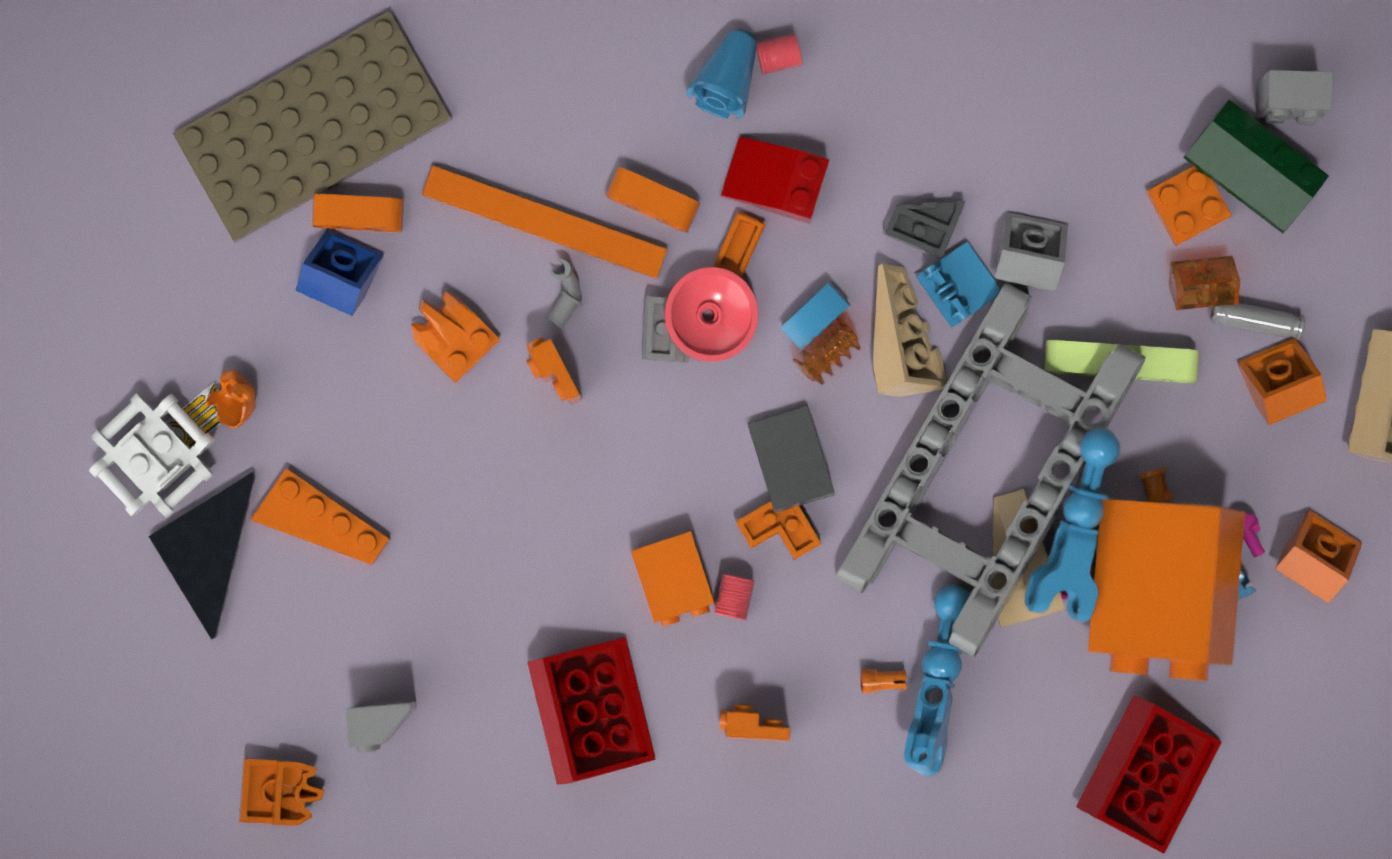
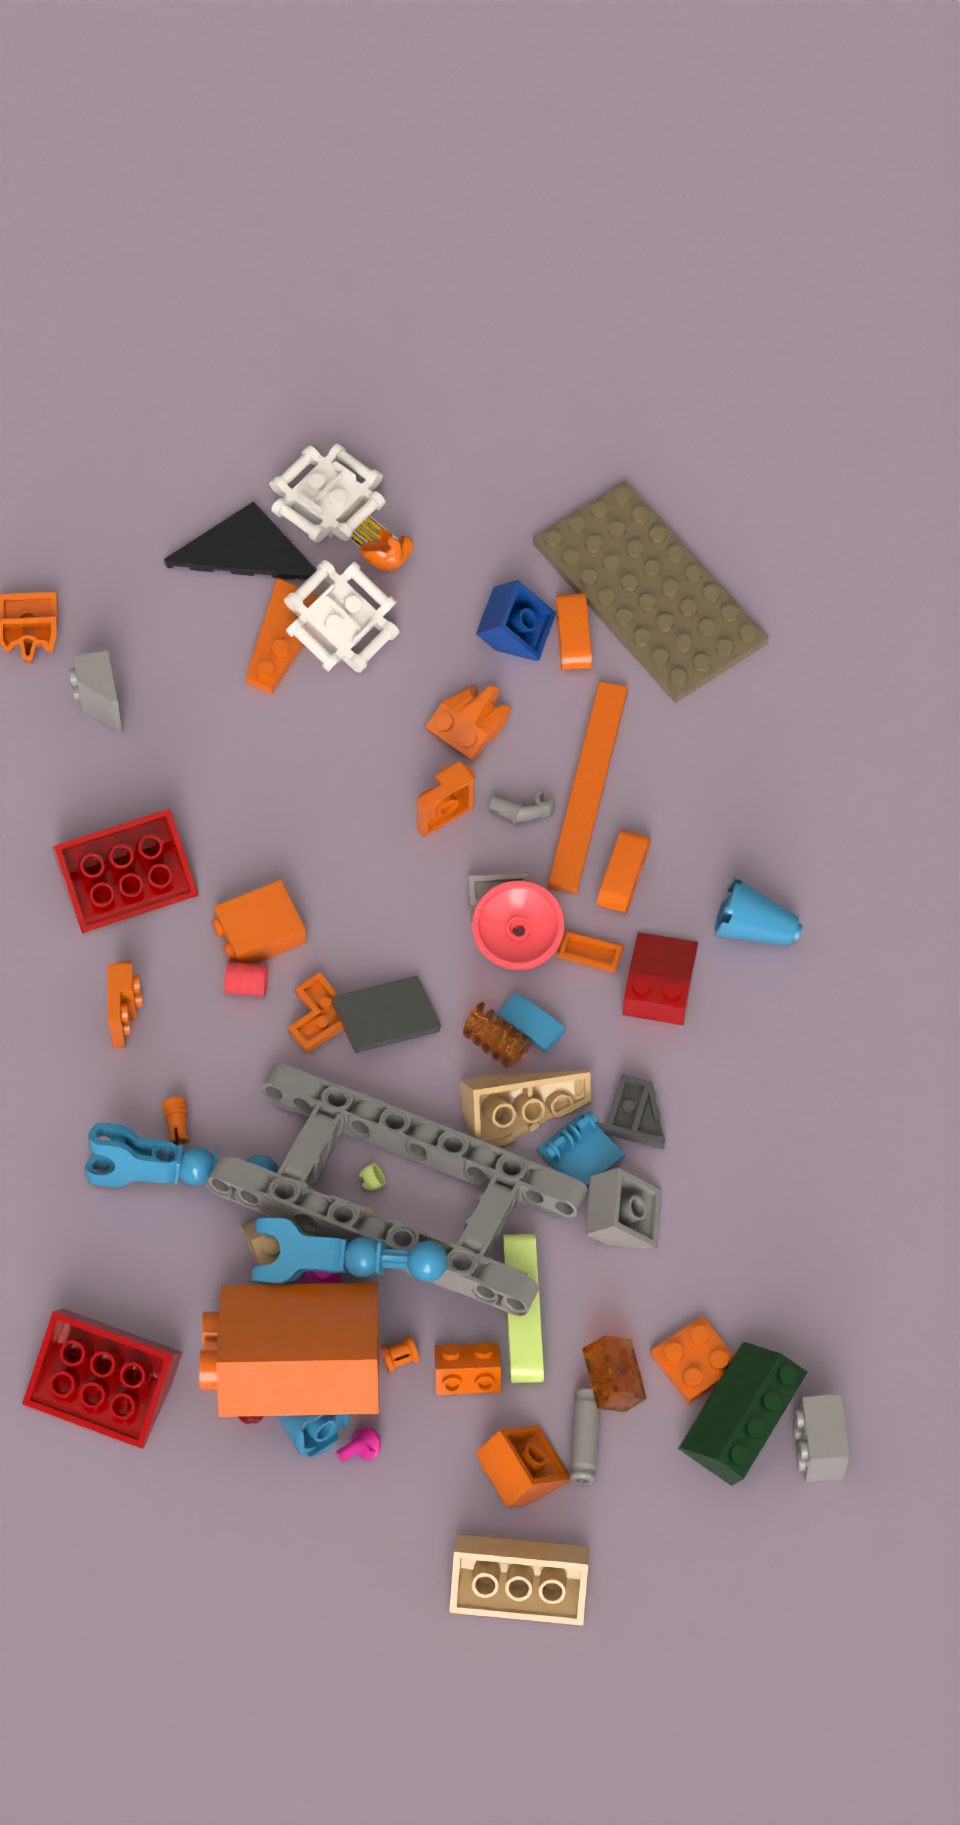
camera: 80 degrees right, 25 degrees down
coral piece [756,33,802,75] -> none
orange slope [1275,509,1363,603] -> none
none -> white brick [284,560,399,673]
none -> yellowish green hinge [358,1163,386,1191]
none -> orange bracket [434,1342,501,1395]

